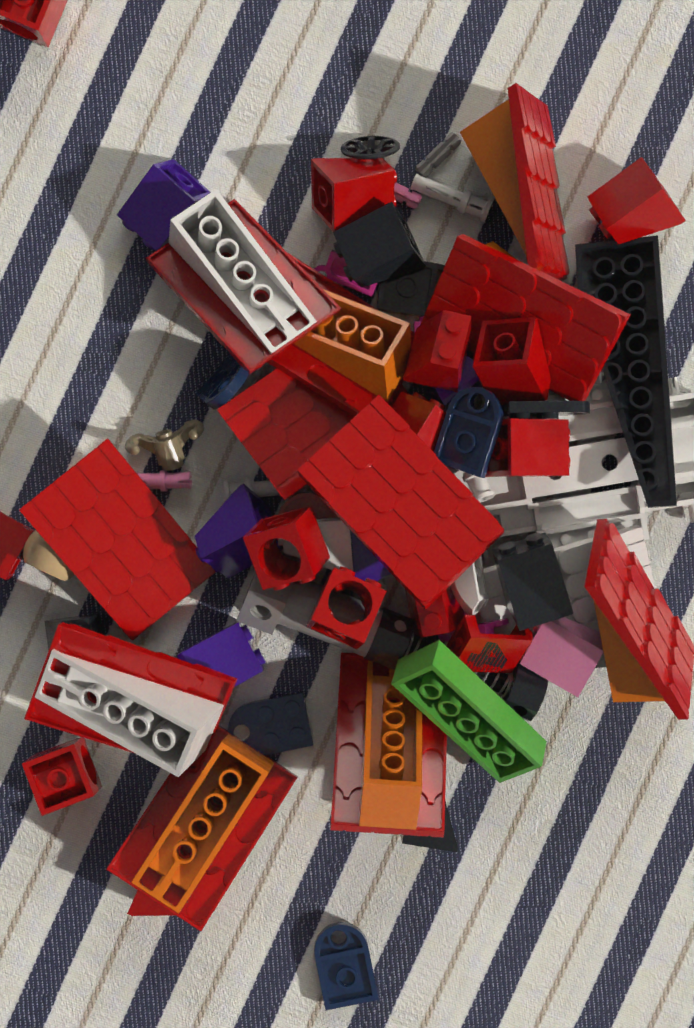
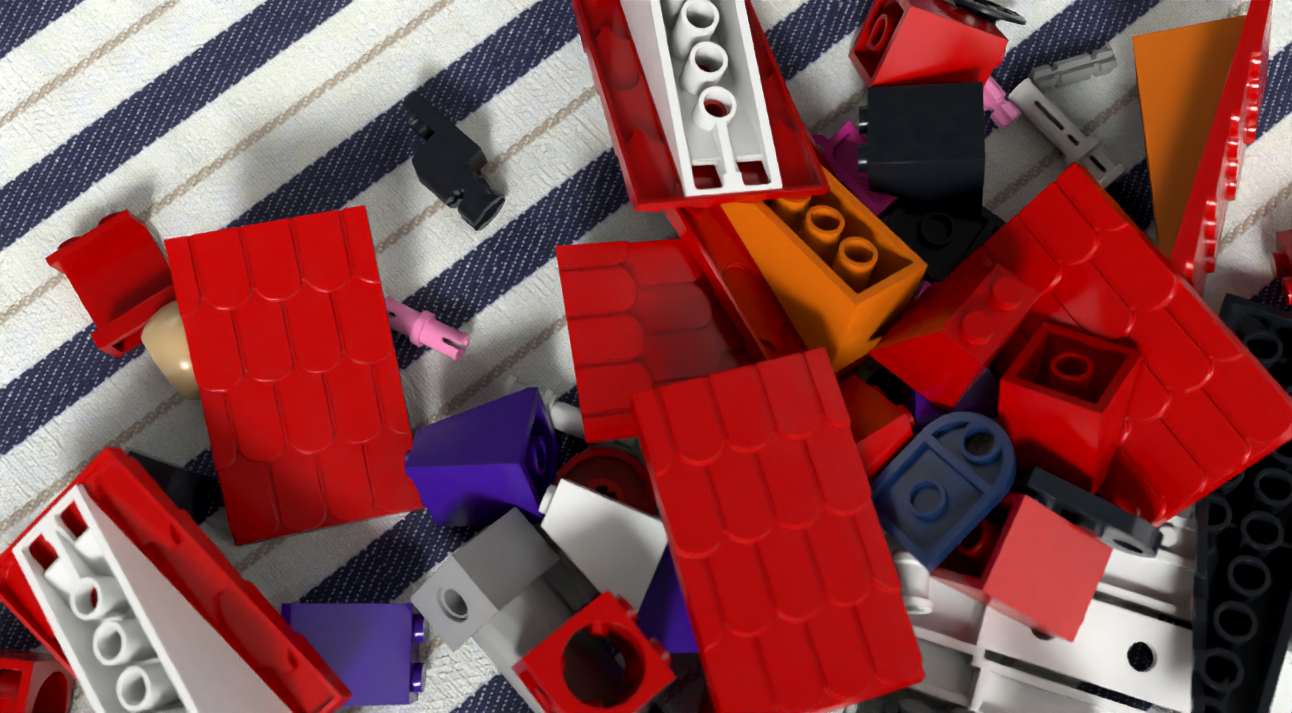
camera: 30 degrees right, 10 degrees down
dark tan piece [125,419,204,471] -> none
dark blue plate [196,354,249,410] -> none
red brick [243,505,330,591] -> none
none -> black plate [402,91,505,231]

